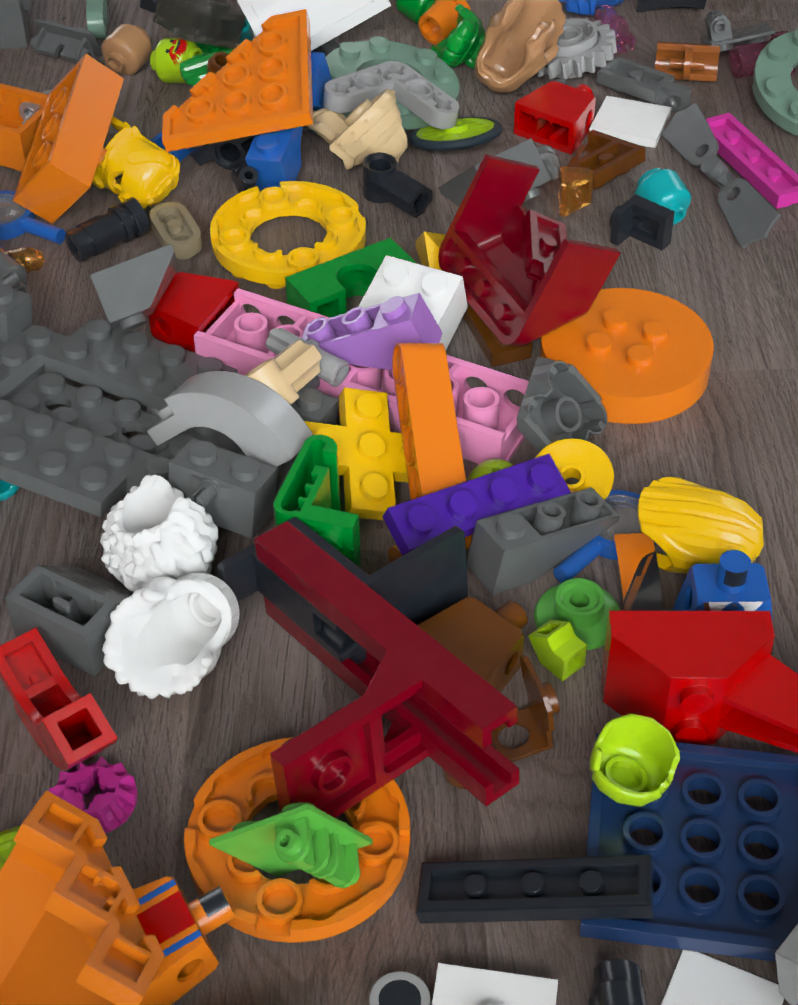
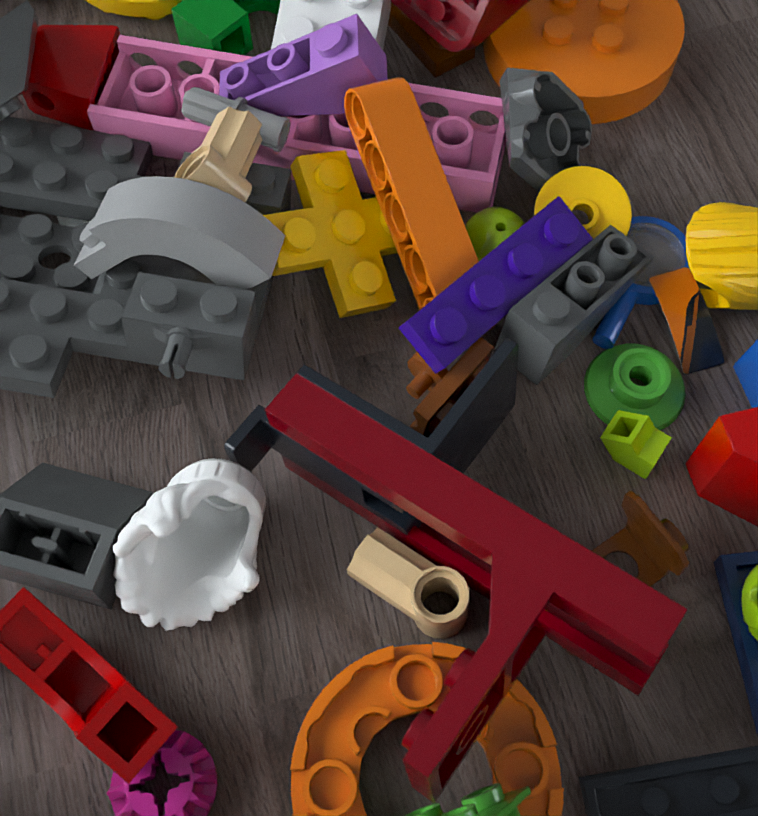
camera: 15 degrees left, 20 degrees up
white hair [100,475,218,592] -> none
green piece [273,435,361,568] -> none
reddish brown torso [417,597,528,692] -> none
none -> tan piece [347,527,469,639]

